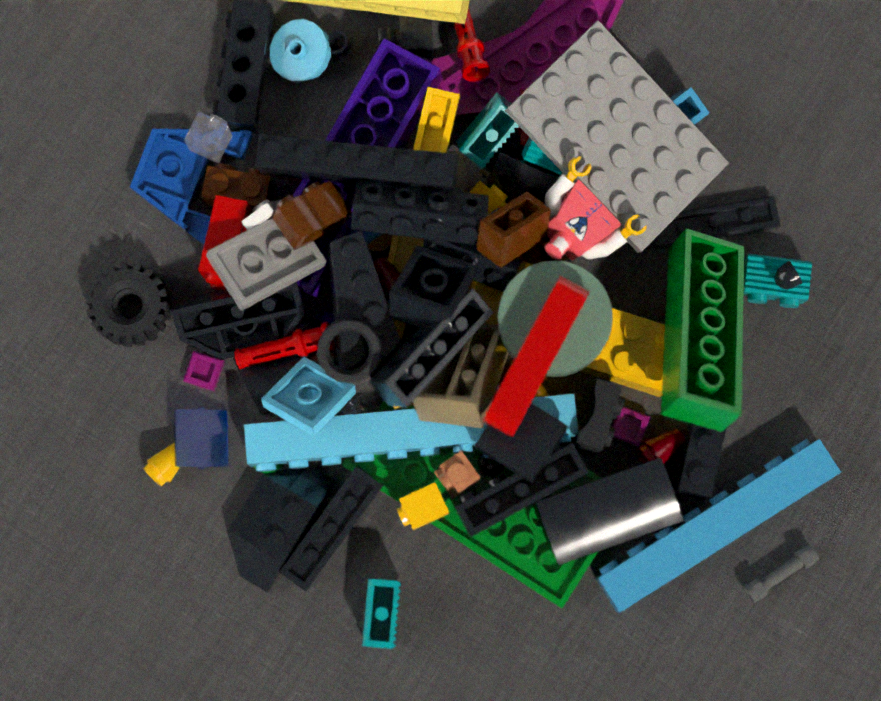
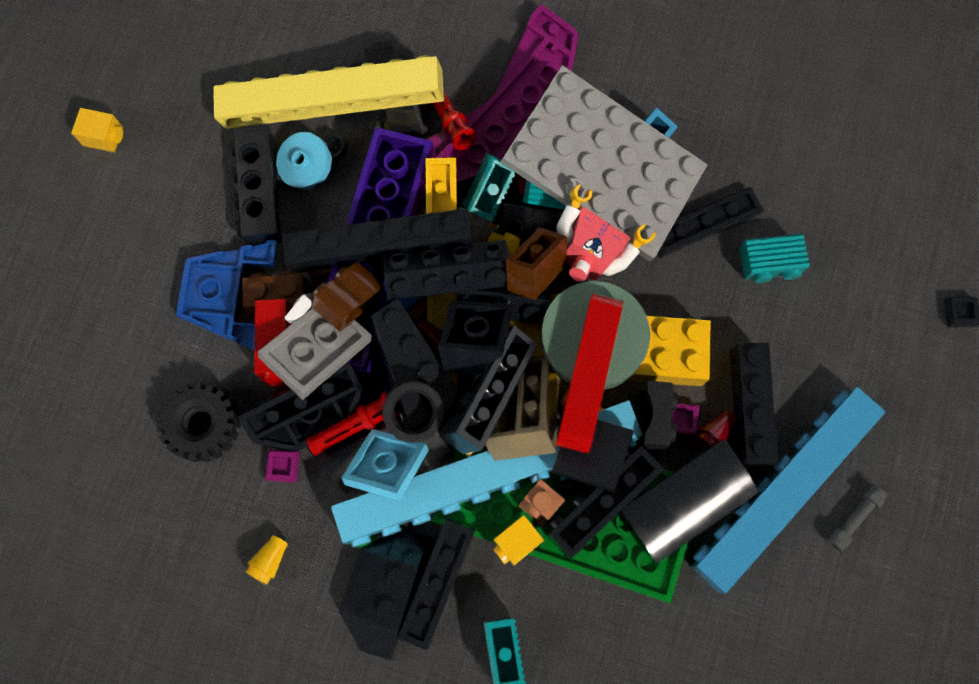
camera: 15 degrees left, 5 degrees down
clear blue piece [174,406,228,470] -> none
clear brick [184,112,232,164] -> none
green brick [661,228,744,432] -> none
black hinge [774,261,802,289] -> none

